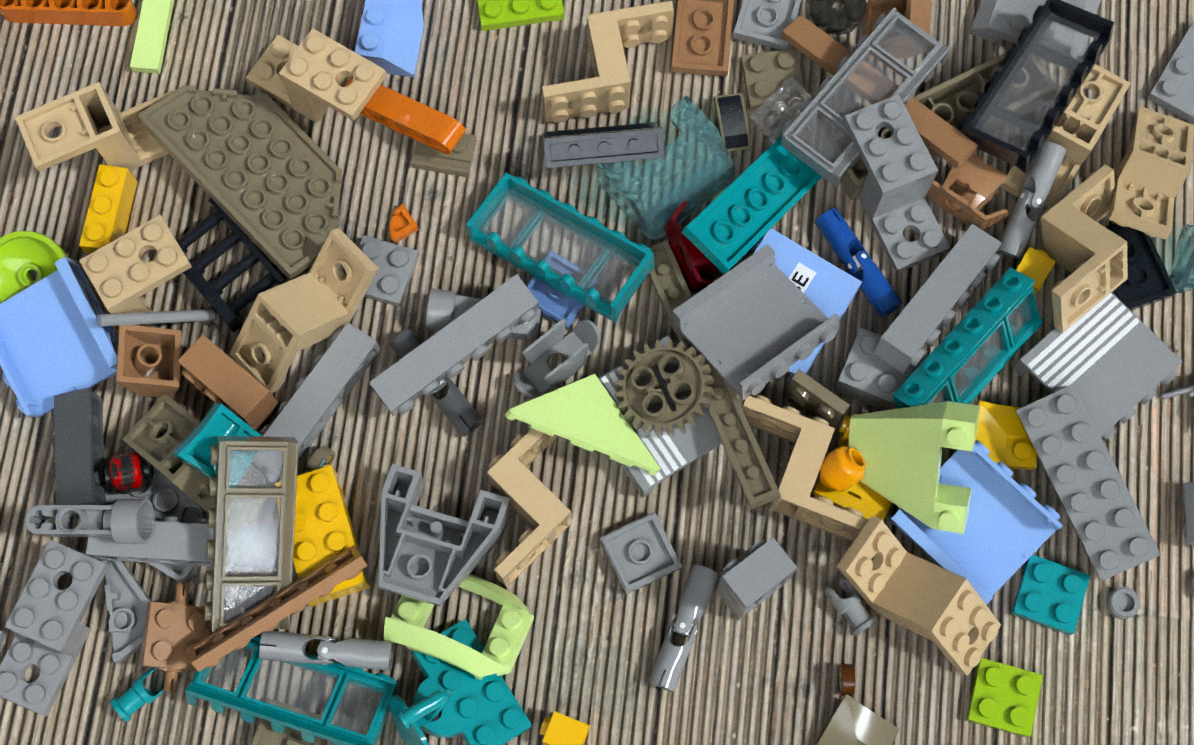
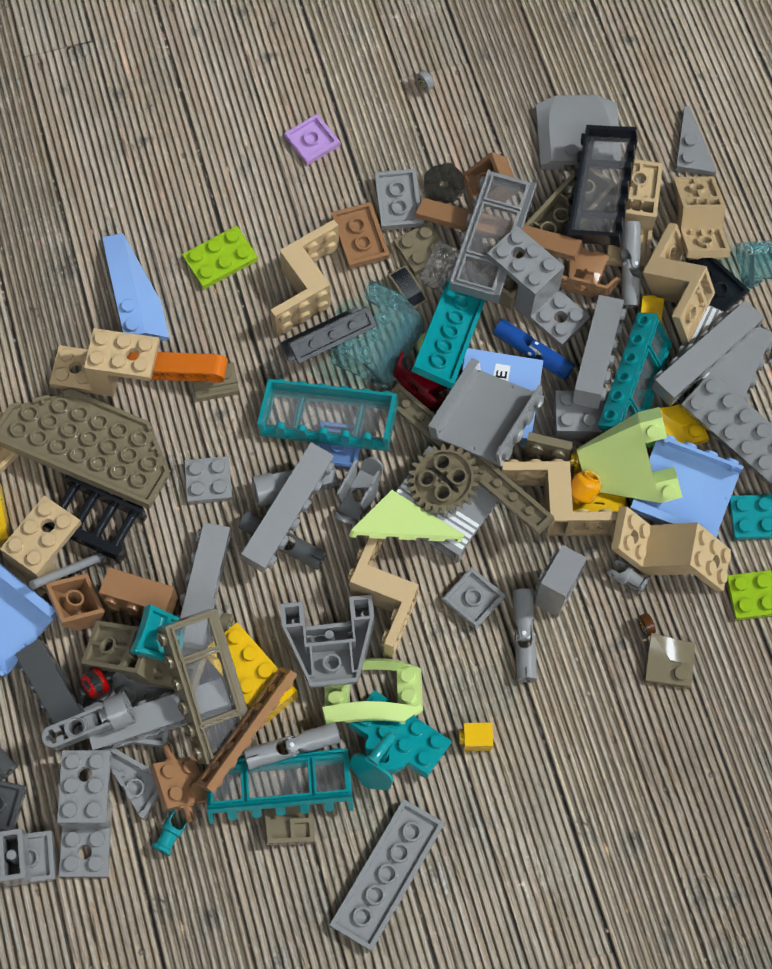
camera: 25 degrees left, 5 degrees down
tan bracket [230,228,379,393] -> none
orange tile [389,203,419,244] -> none
none -> light grey brick [652,300,764,407]

